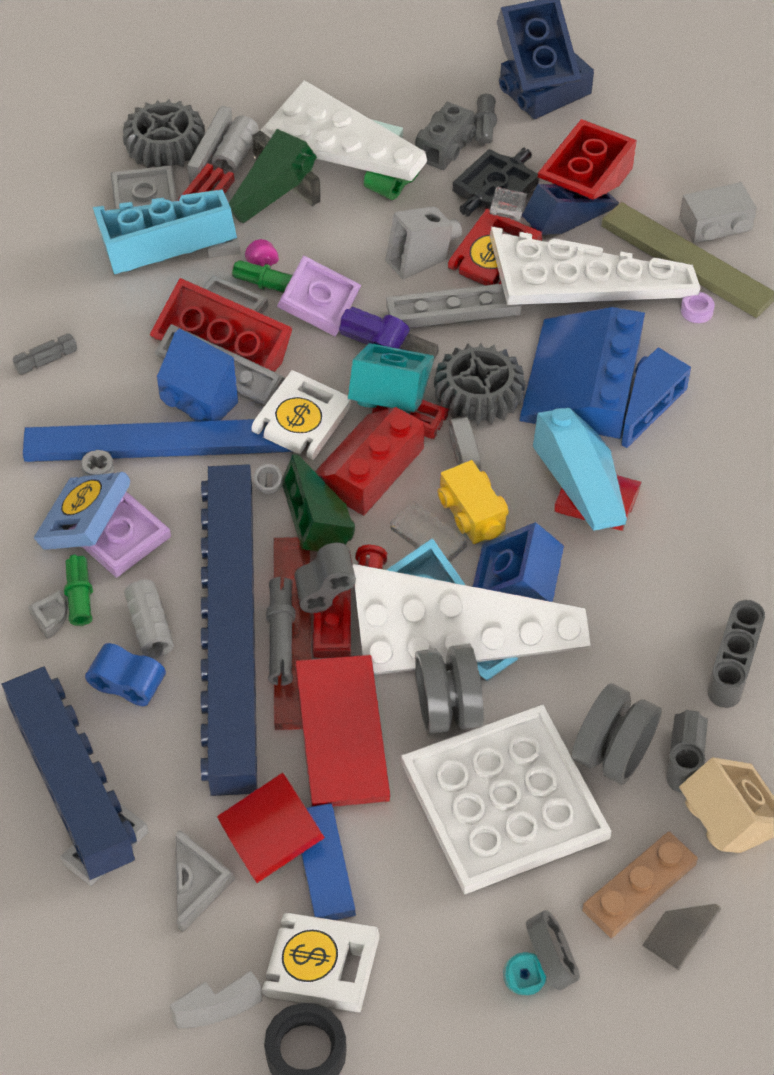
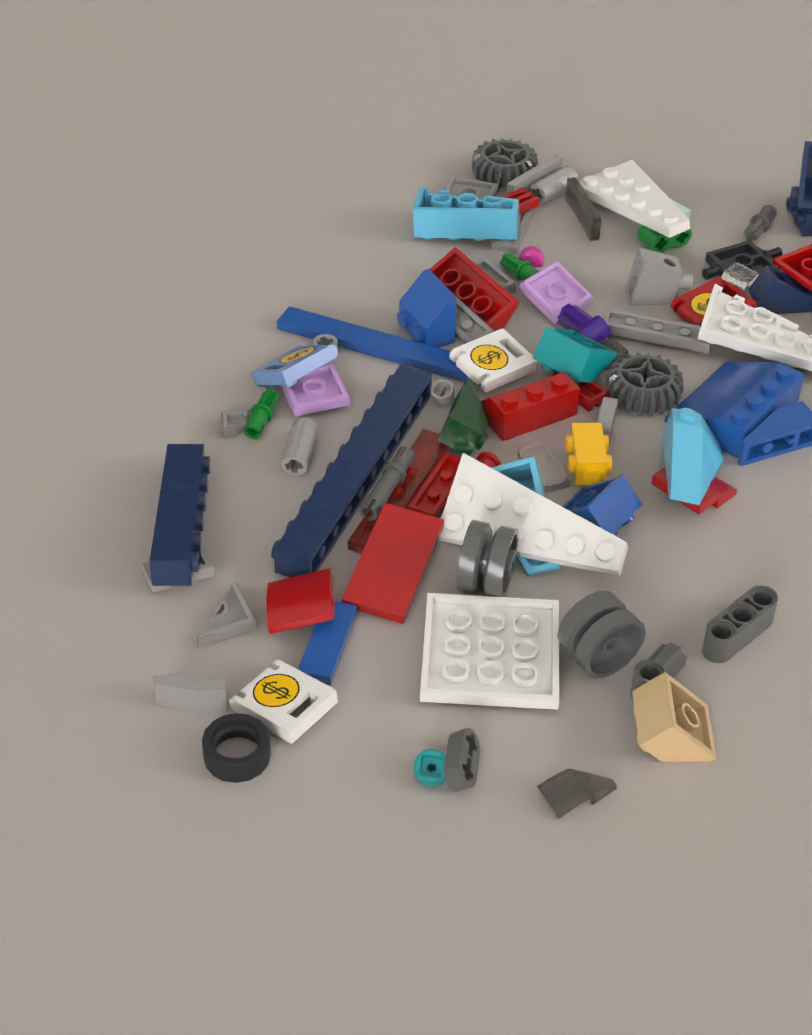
camera: 25 degrees right, 10 degrees down
dark grey axle [12,333,77,374] -> none
blue axle [85,643,166,706] -> none
dark green slope [229,129,317,224] -> none
dark grey axle [294,543,356,613] -> none
dark grey brick [415,101,476,171] -> none
medium nougat plate [582,831,698,939] -> none

